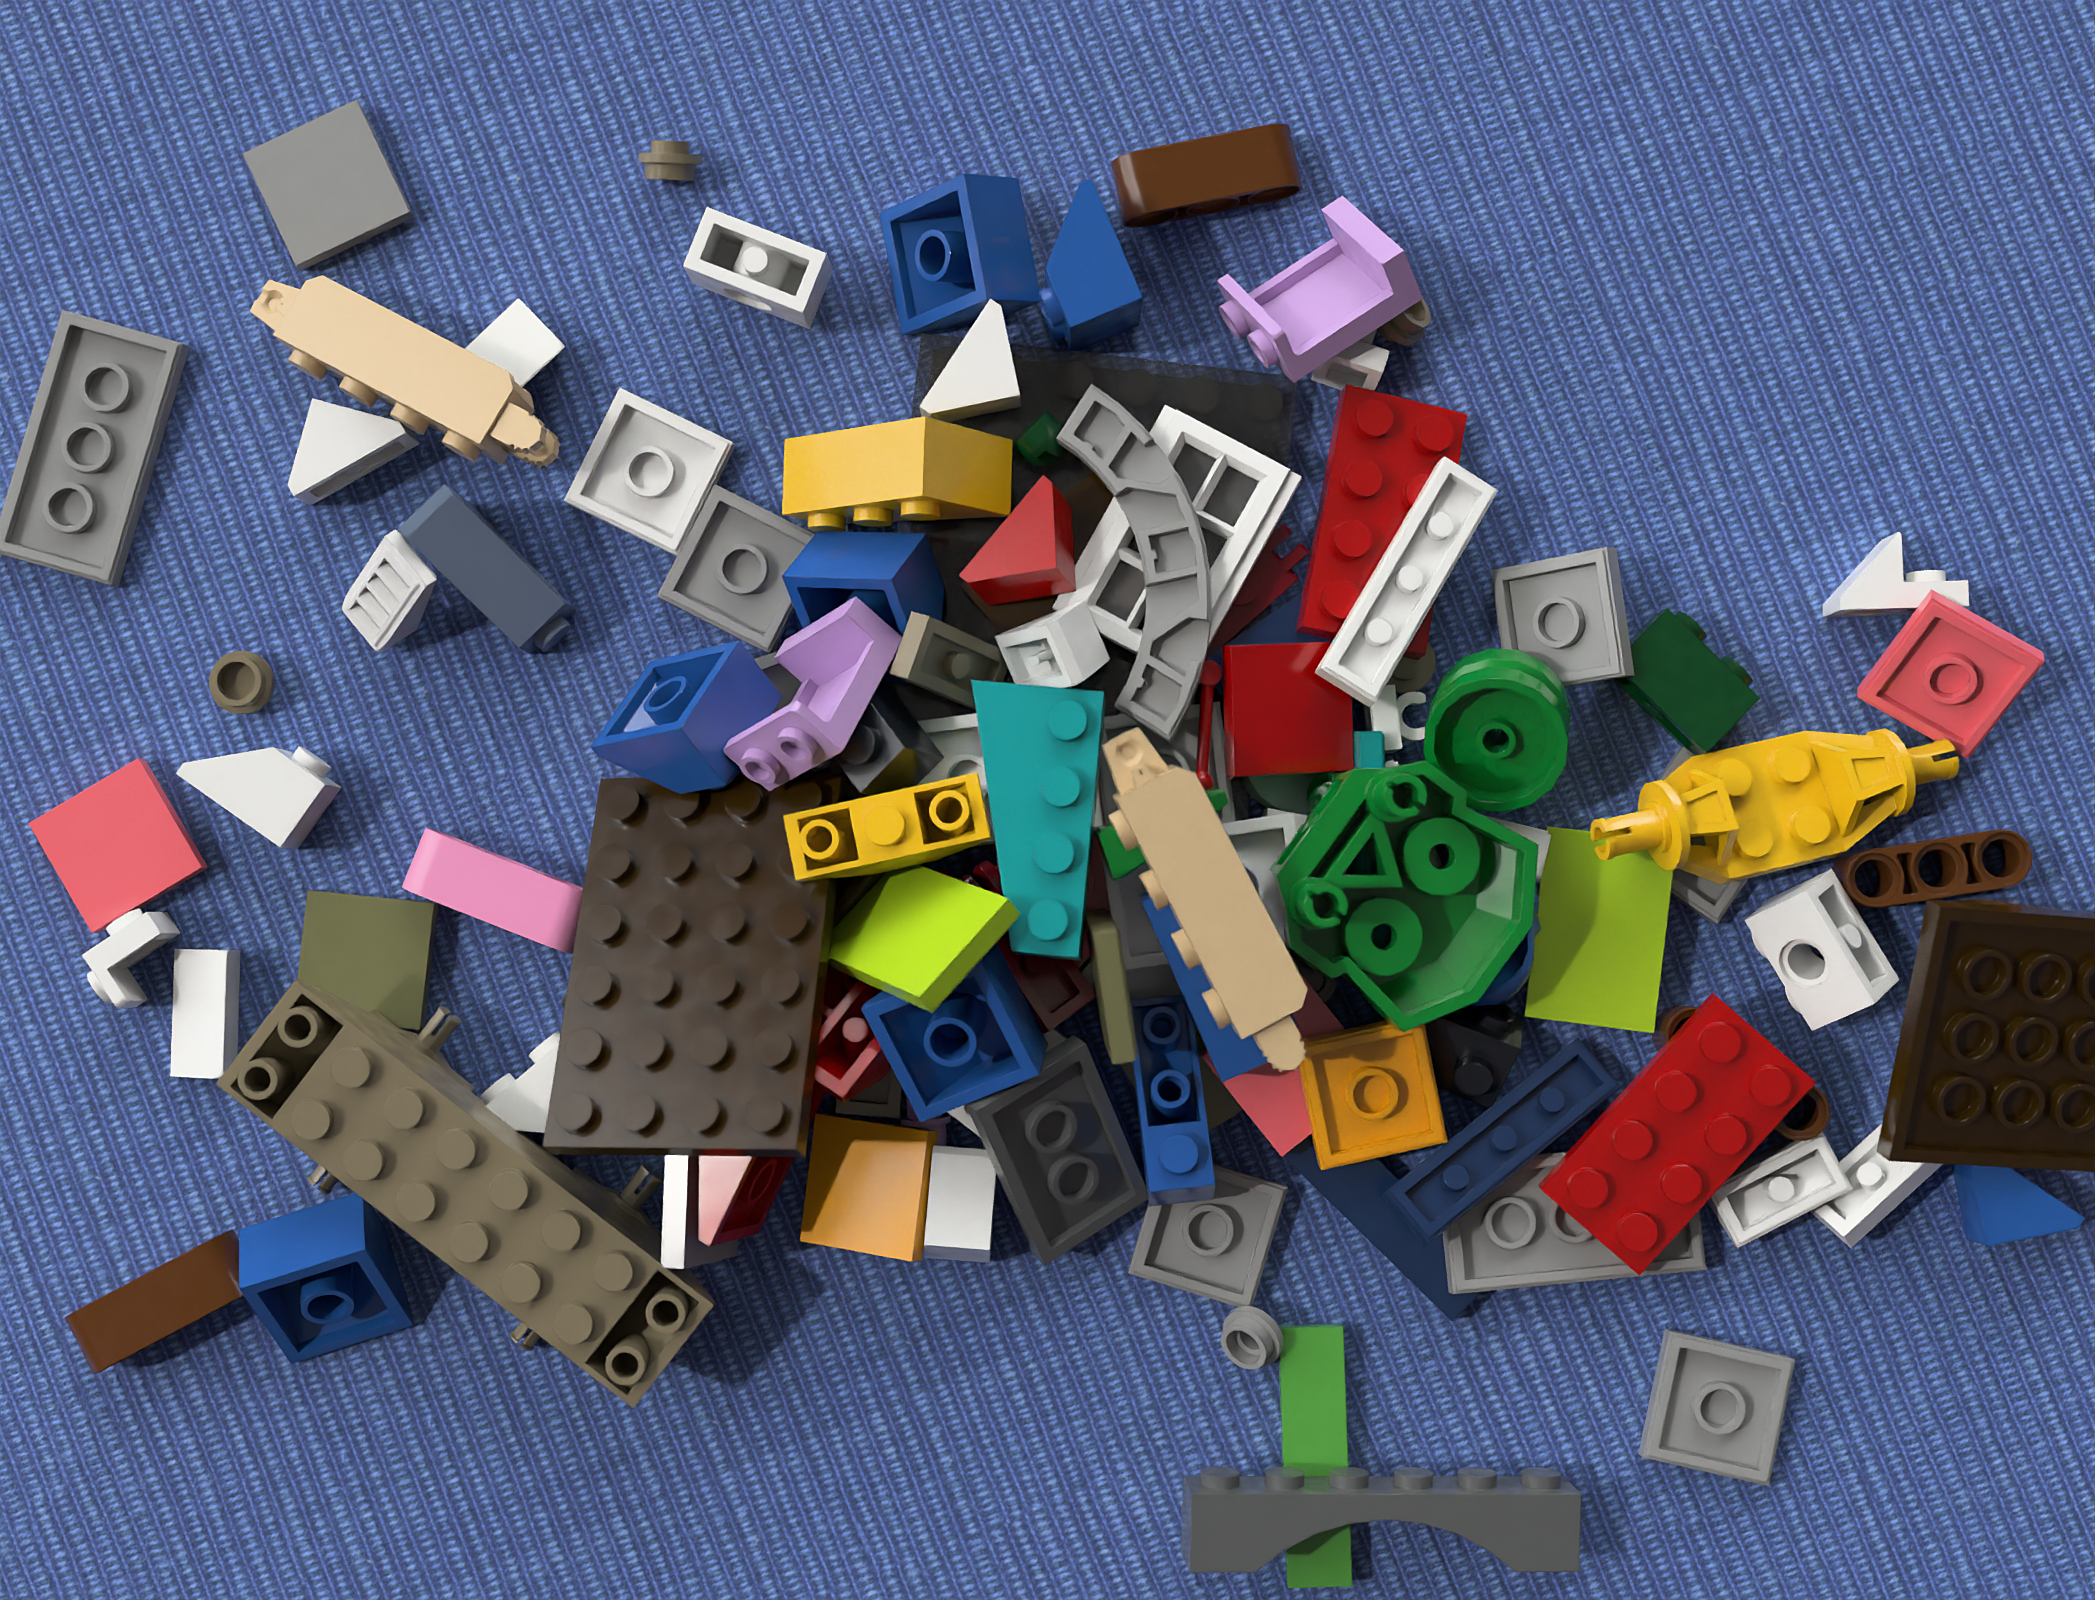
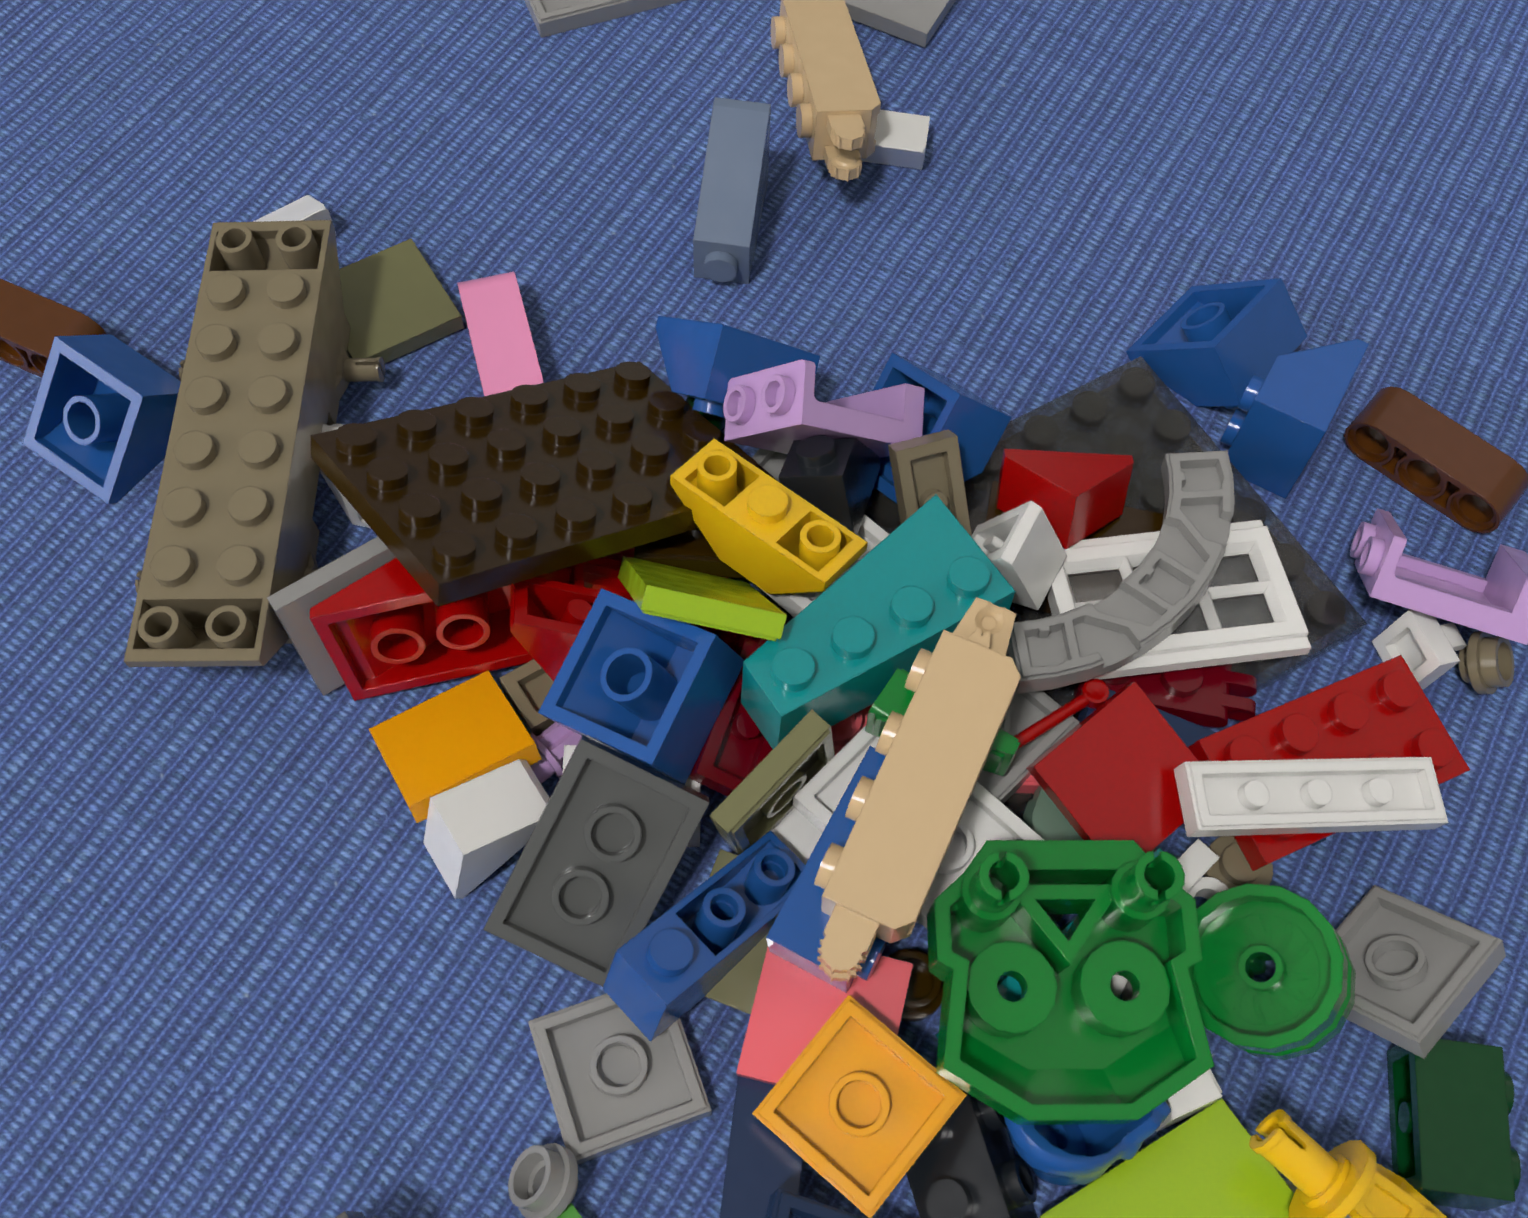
camera: 45 degrees right, 25 degrees down
coral tile [28,758,208,933] -> none
white bracket [82,908,180,1009] -> none
white slope [176,746,342,849] -> none
dark tan plate [209,651,275,715] -> none
white slope [288,398,420,506] -> none
white slope [342,529,437,652] -> none
white tile [564,388,735,557] -> none
dark tan plate [638,140,702,181] -> none
light grey tile [657,484,815,654] -> none
white brick [683,207,833,329] -> none
yellow wedge [782,417,1013,532] -> none
white slope [919,299,1021,422] -> none
dark green hinge [1012,410,1066,467] -> none

